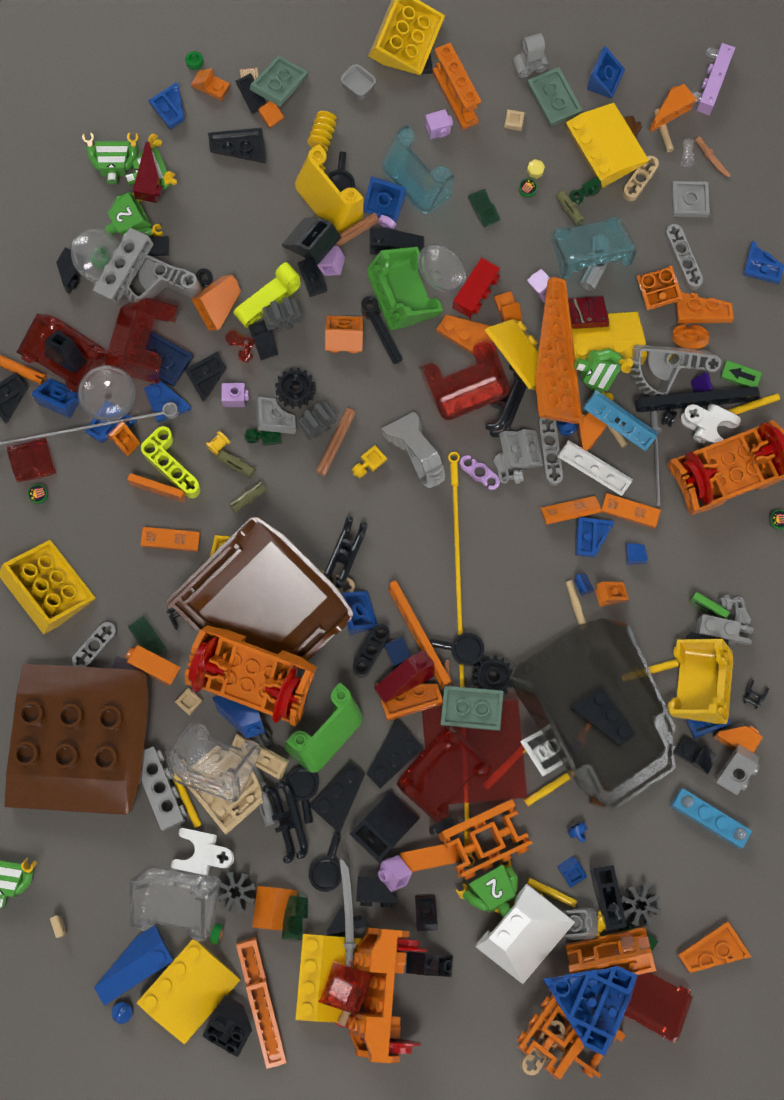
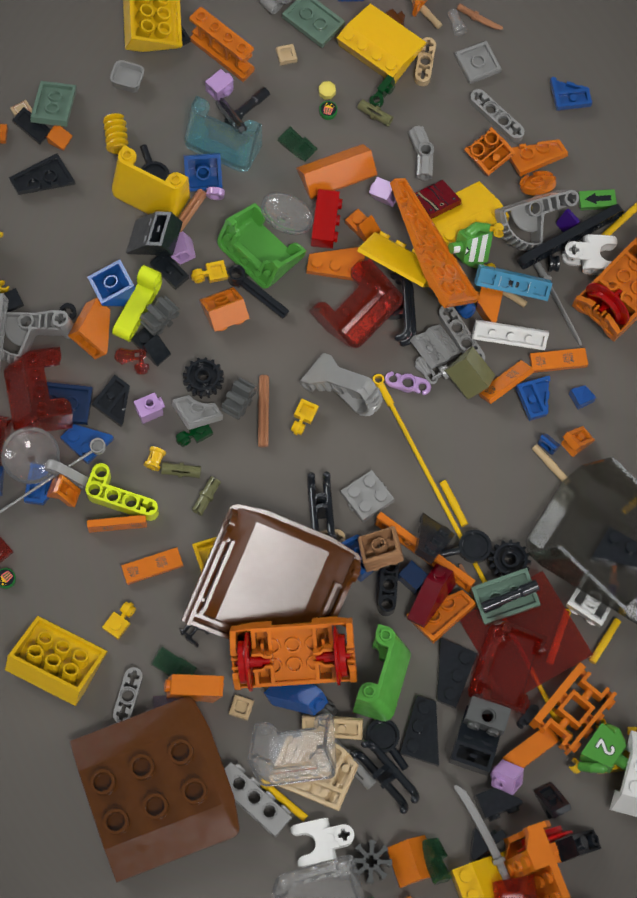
camera: 25 degrees left, 5 degrees down
black piece [308,835,342,892] -> none
black slope [370,228,424,255] -> none
clear light blue windscreen [551,217,637,279] -> none
none -> light grey beam [44,459,89,489]
none -> blue slope [87,259,135,306]
none -> yellow plate [102,601,136,640]
none -> yellow plate [191,260,228,283]
none -> black axle [216,98,247,134]
none -> black piece [224,87,270,128]
none -> orange slope [297,144,377,199]
none -> light grey plate [341,470,394,523]
none -> medium nougat brick [358,526,404,572]
none -> black wing [415,513,455,564]
none -> yellow piece [439,480,468,527]
none -> olive slope [444,346,495,399]
none -> dark grey brick [463,696,511,737]
none -> black piece [481,580,540,614]

